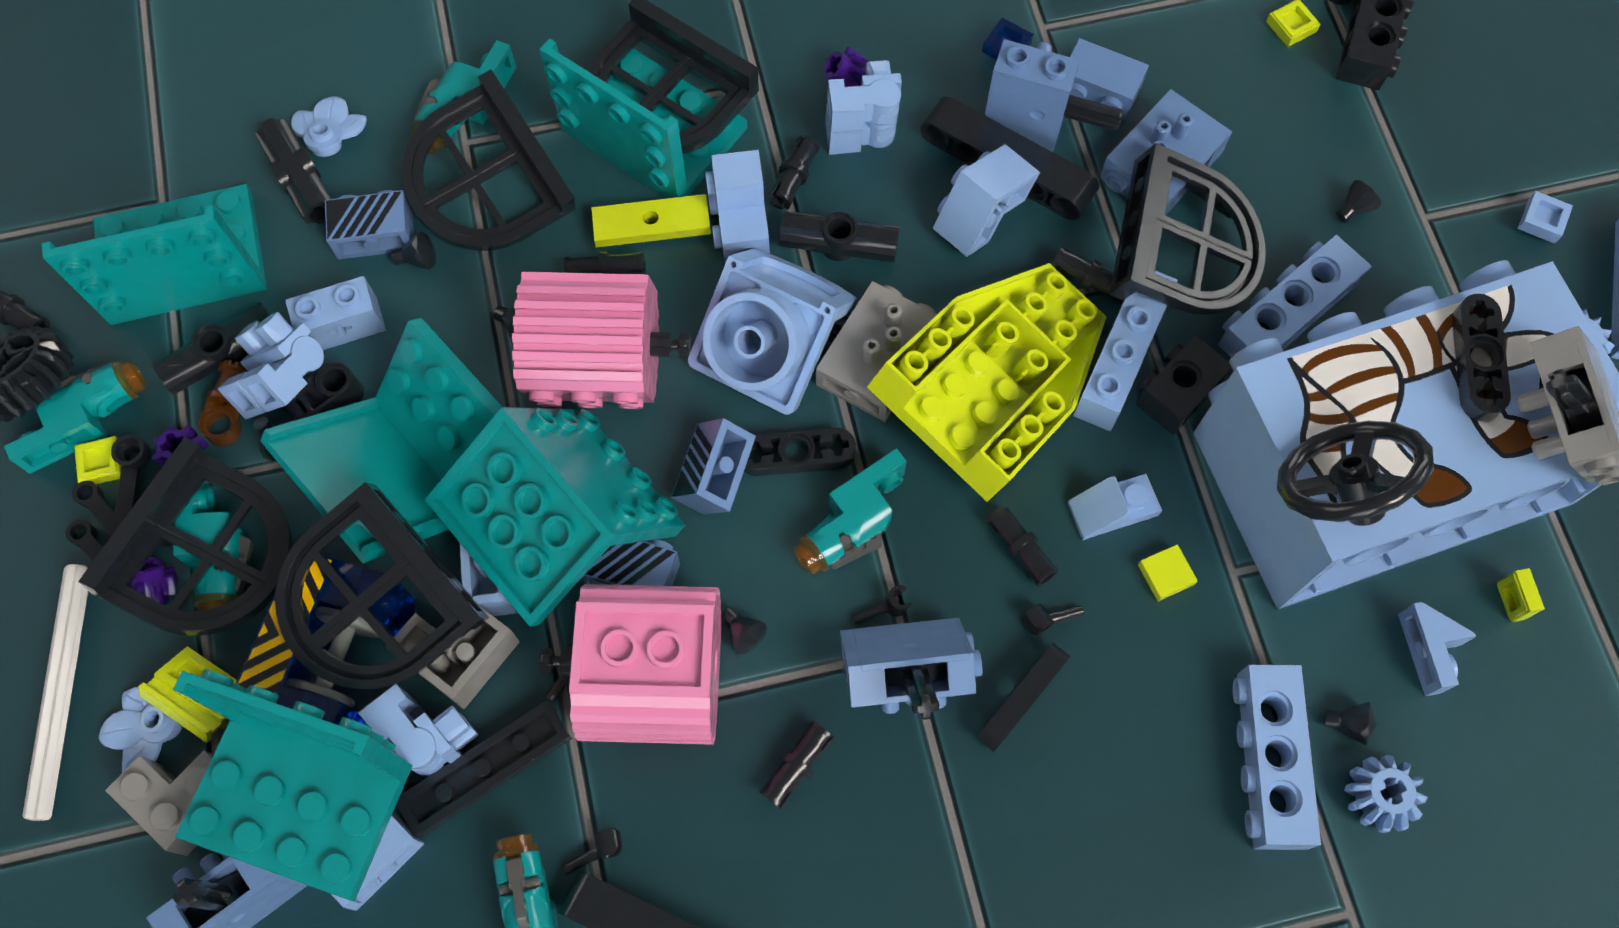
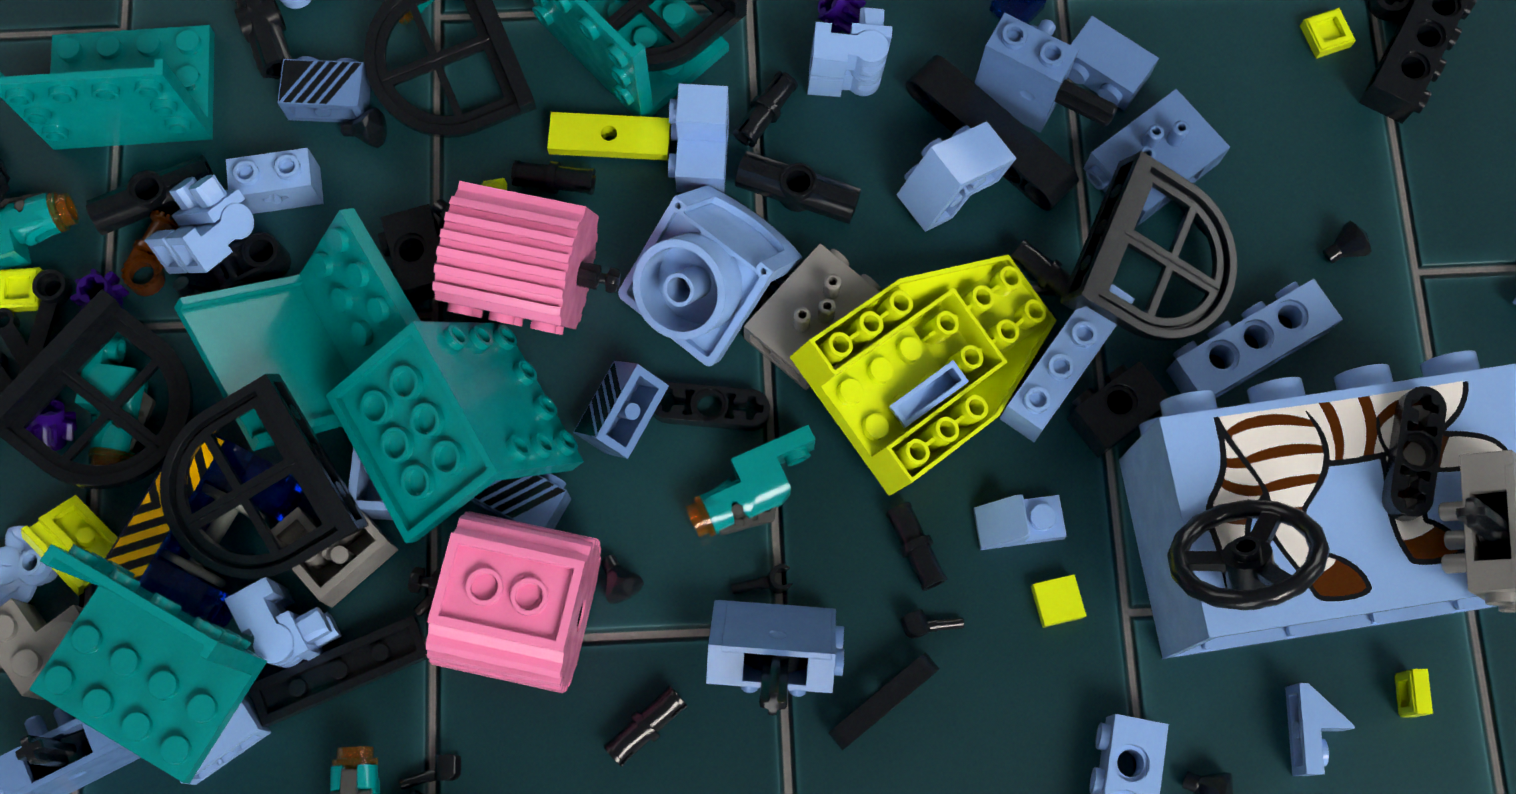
camera: 10 degrees right, 5 degrees up
none -> black brick [378,204,440,304]
none -> light blue piece [889,360,969,428]

